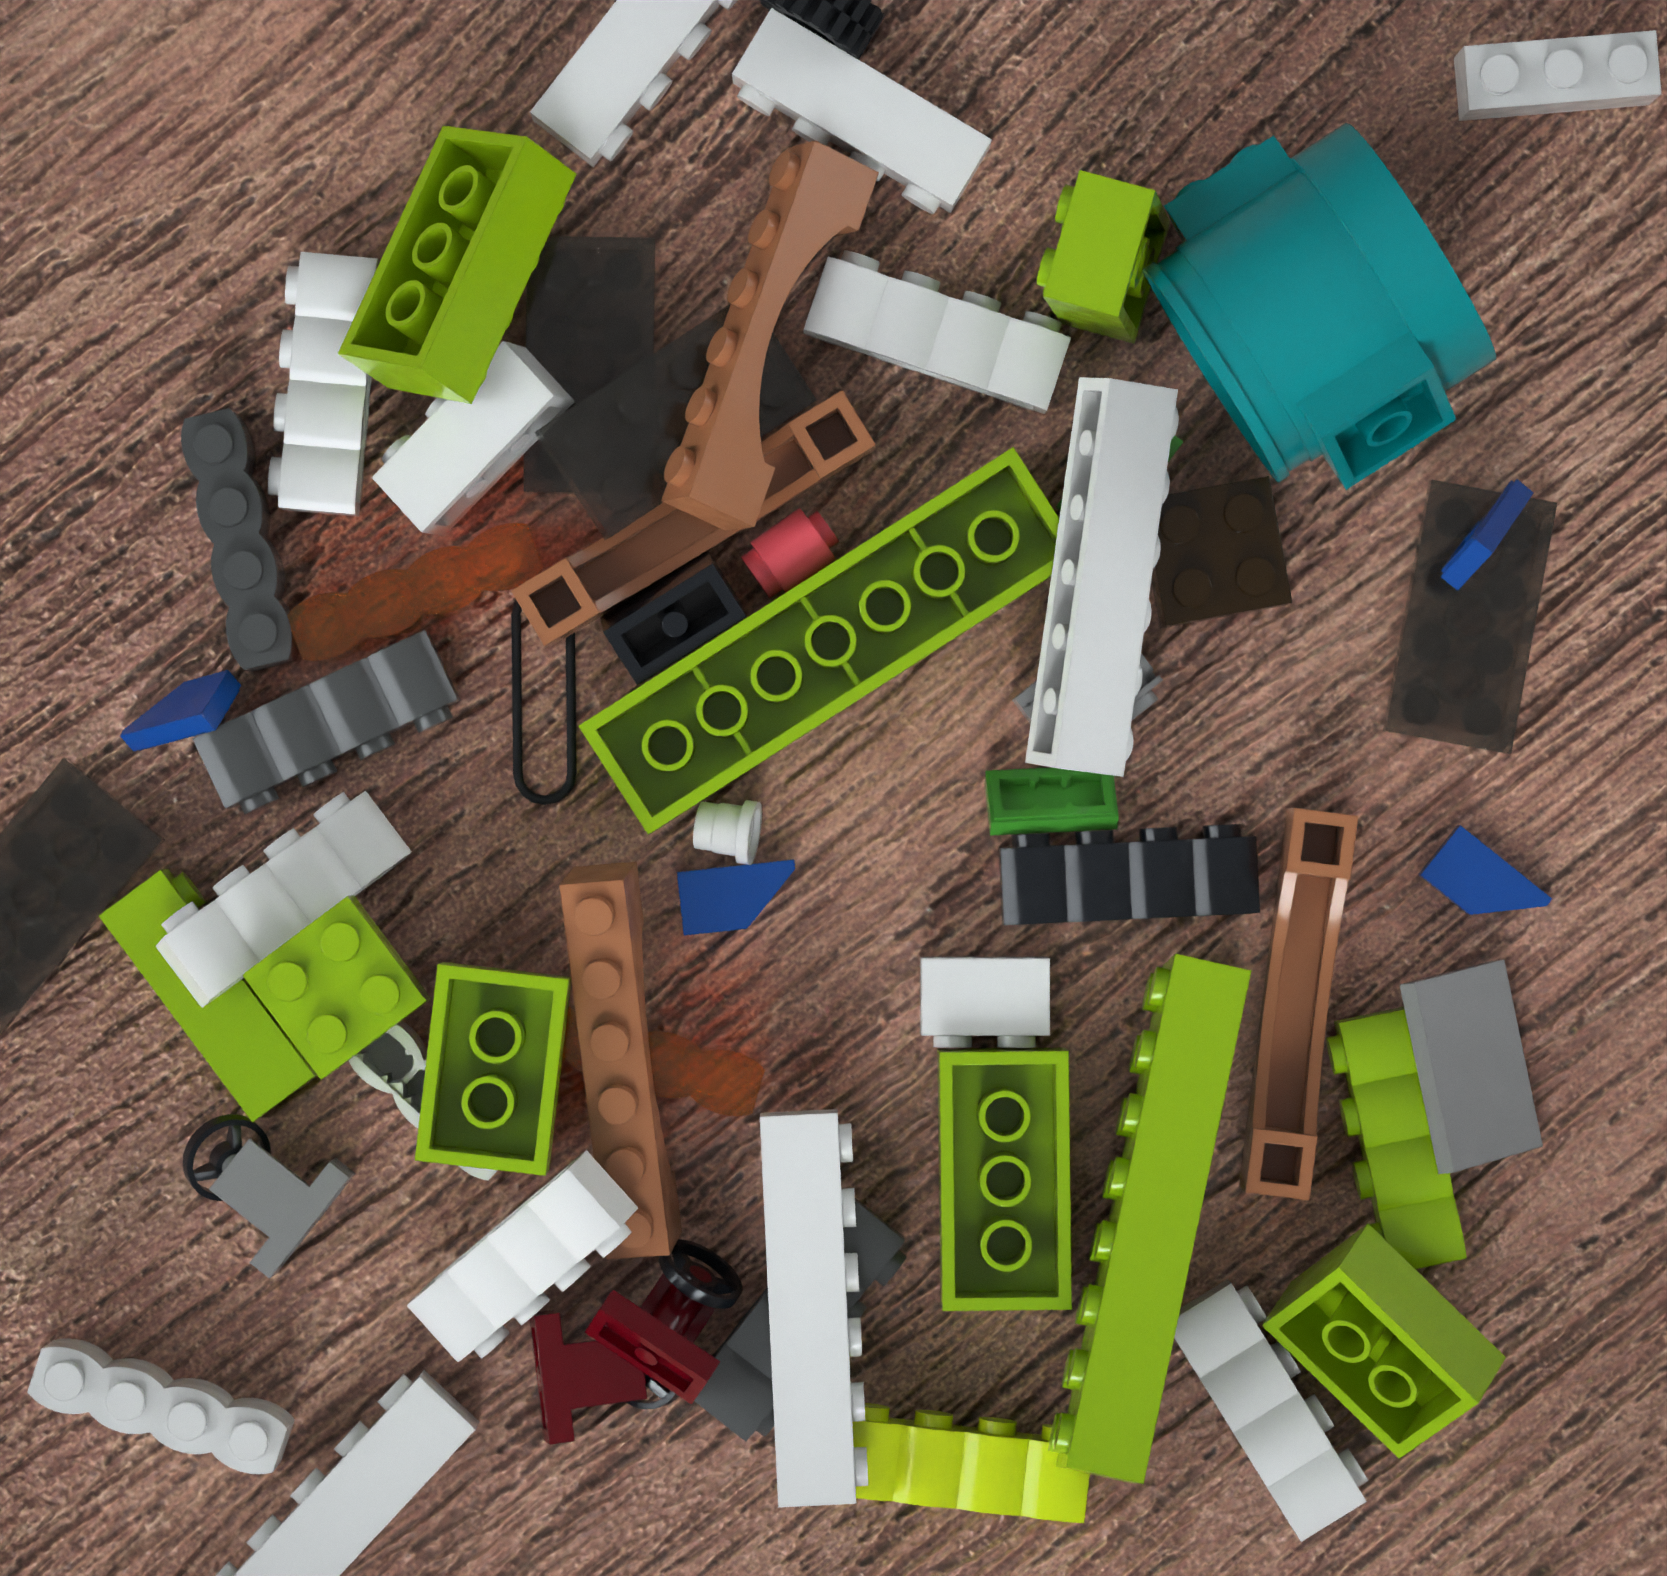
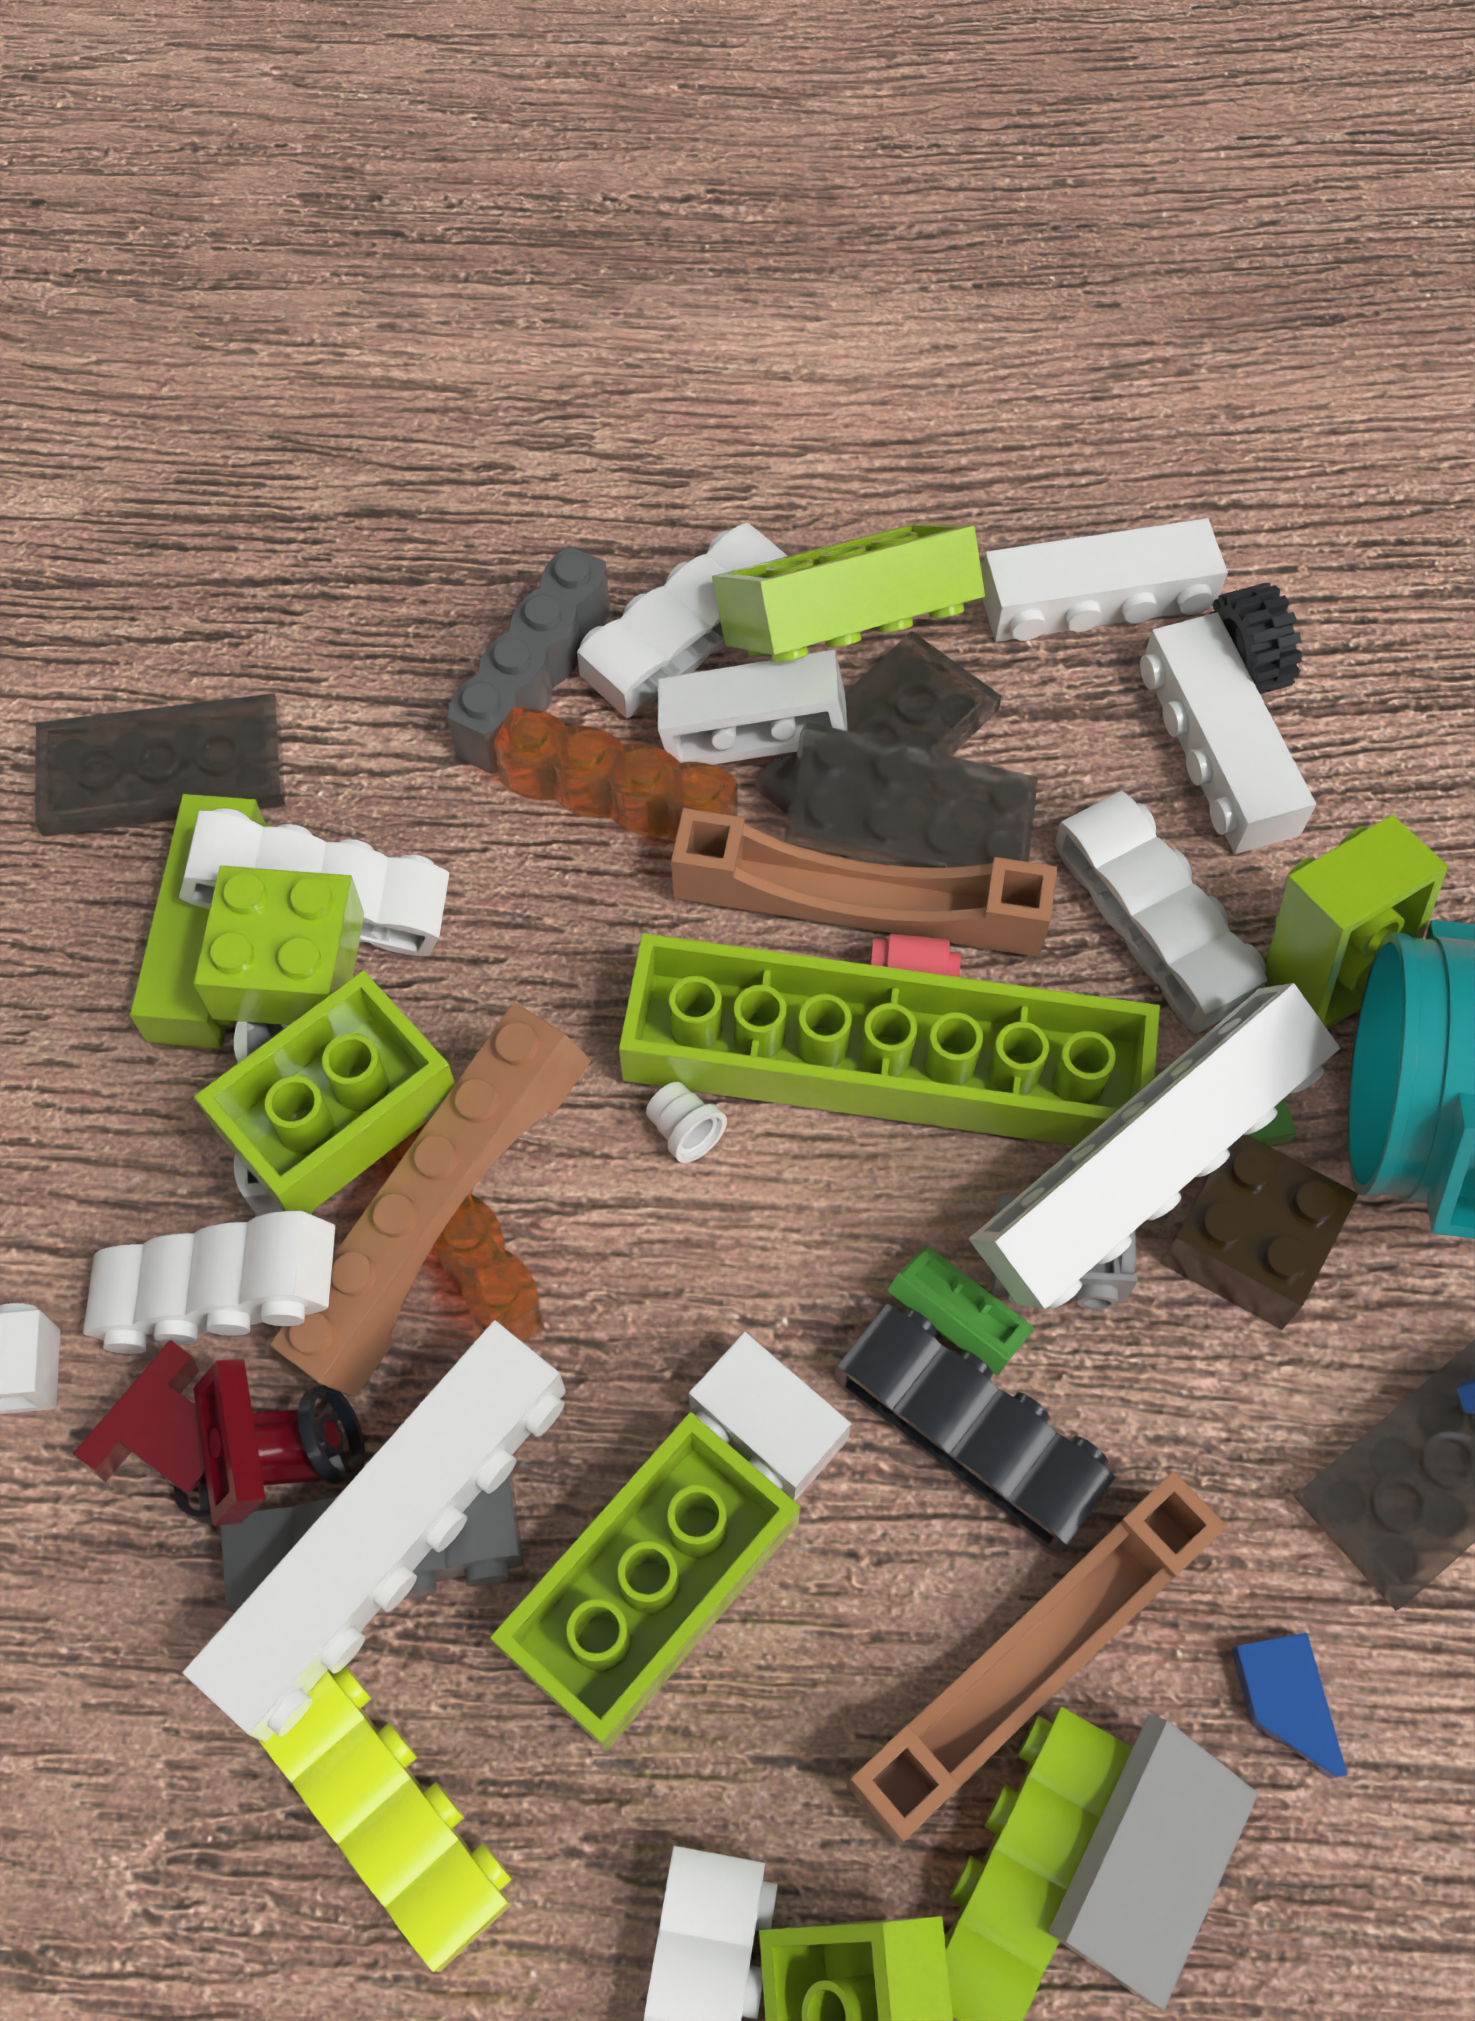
camera: 40 degrees right, 25 degrees down
blue tile [120,670,242,751] -> none
light grey piece [183,1114,356,1279] -> none
dark grey brick [193,630,461,815] -> none
black piece [511,600,577,805] -> none
black brick [600,551,746,685] -> none
nougat arch [661,140,879,531] -> none
blue tile [677,859,795,936] -> none
lime brick [1048,954,1251,1484] -> none

